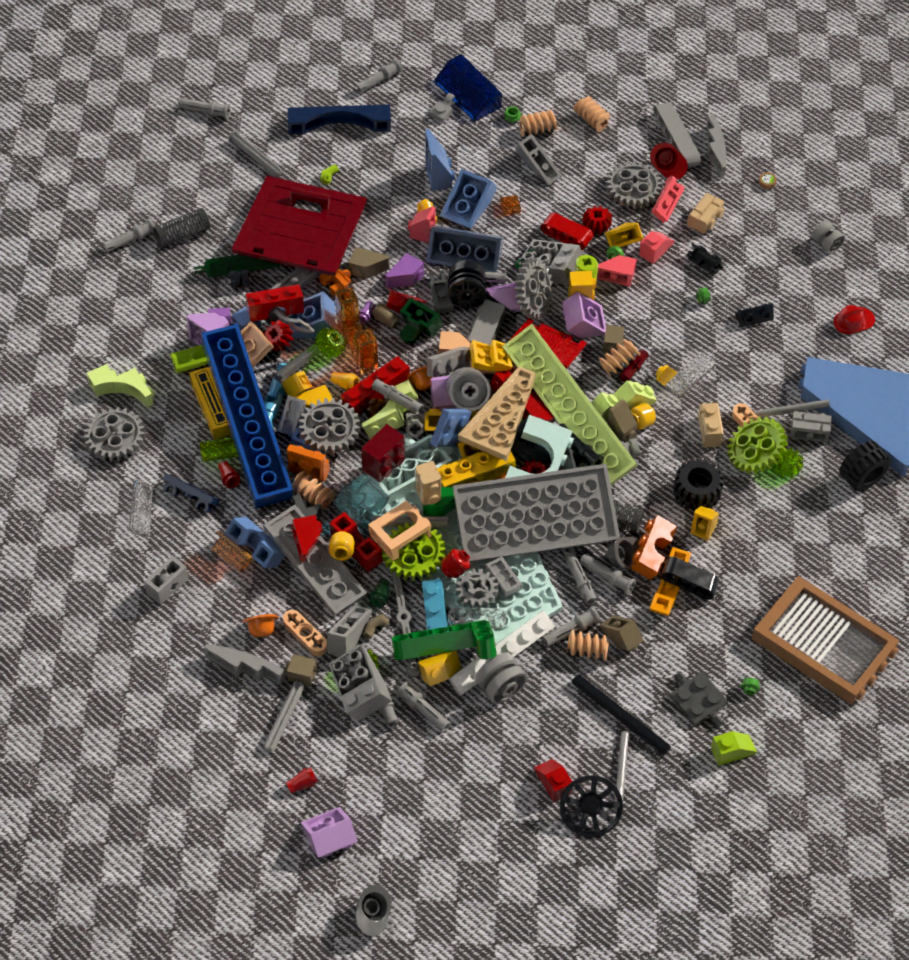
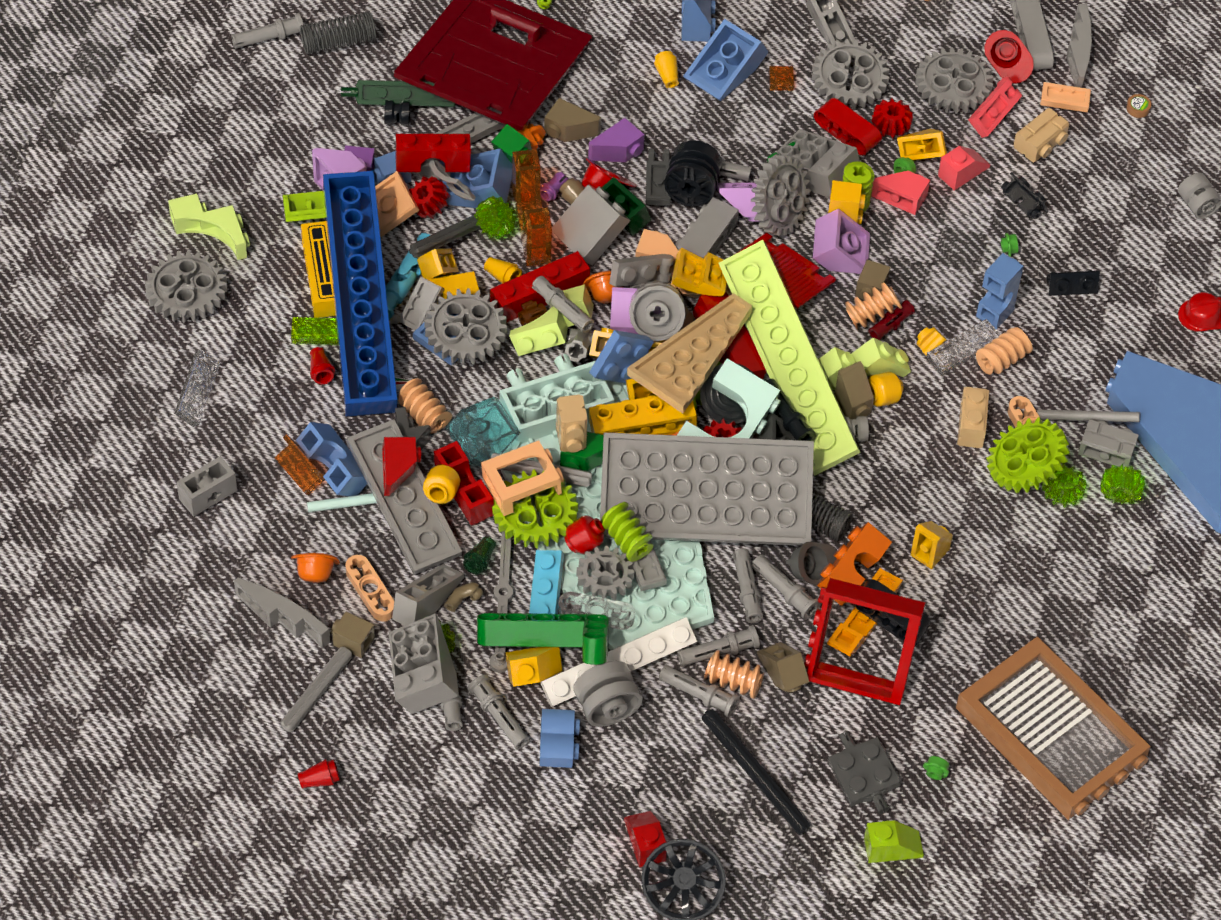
camera: 10 degrees right, 0 degrees up
dark blue plate [163,473,220,513] -> none
orange plate [287,444,330,482] -> none
lavender slope [301,807,358,858] -> none
dark red brick [361,424,405,483] -> none
coral slope [407,206,436,243] -> none
sand blue slope [426,225,504,272] -> none
light grey bar [615,731,629,809] -> none
black tyre [673,459,724,511] -> none
black tyre [839,441,891,491] -> none
none -> light aqua bar [307,493,377,512]
none -> green brick [491,124,532,168]
none -> medium blue brick [539,709,580,768]
none -> light grey brick [550,185,631,266]
none -> lime piece [601,502,654,562]
none -> light grey pin [659,664,740,718]
none -> red window [804,578,925,705]
none -> light grey gear [812,39,889,110]
none -> medium blue arch [976,253,1023,330]
none -> light nougat piece [976,327,1033,375]
none -> light nougat plate [1040,82,1091,113]
none -> clear neon green gear [1100,464,1145,505]

